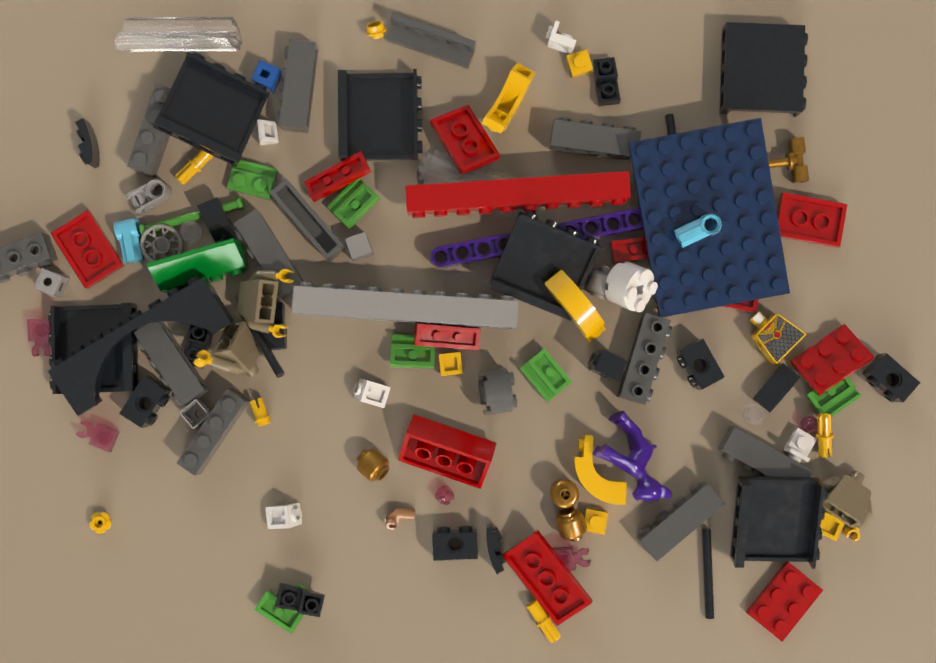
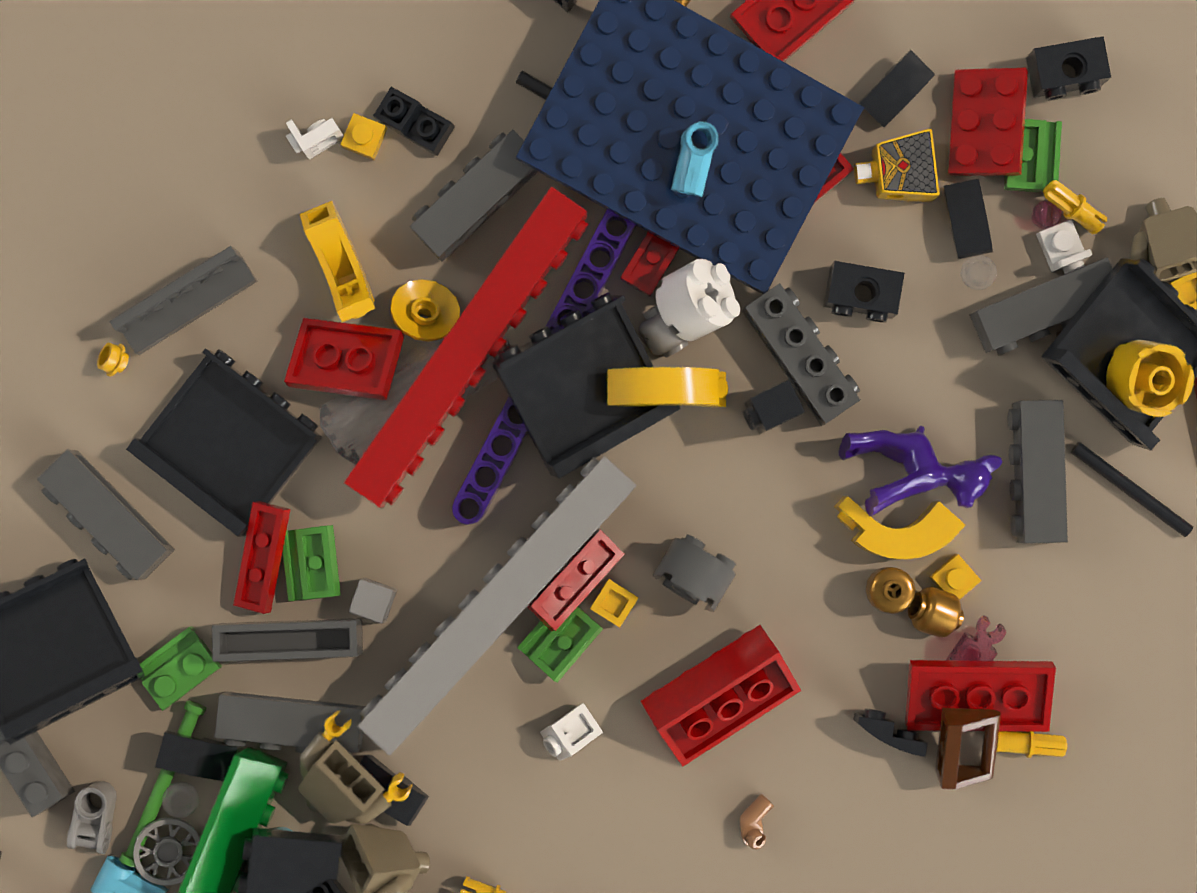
camera: 50 degrees left, 0 degrees up
yellow axle [175,151,214,185] -> none
black bar [241,315,285,378] -> none
blue piece [251,60,282,93] -> none
white slope [257,119,279,146] -> none
pearl gold head [357,449,390,481] -> none
black brick [432,526,478,561] -> none
clear pink hinge [435,485,455,505] -> none
bright green plate [520,348,572,402] -> none
none -> yellow dish [390,279,460,342]
none -> black slope [859,49,935,128]
none -> reddish brown tile [935,708,1001,789]
none -> yellow brick [1106,340,1194,417]

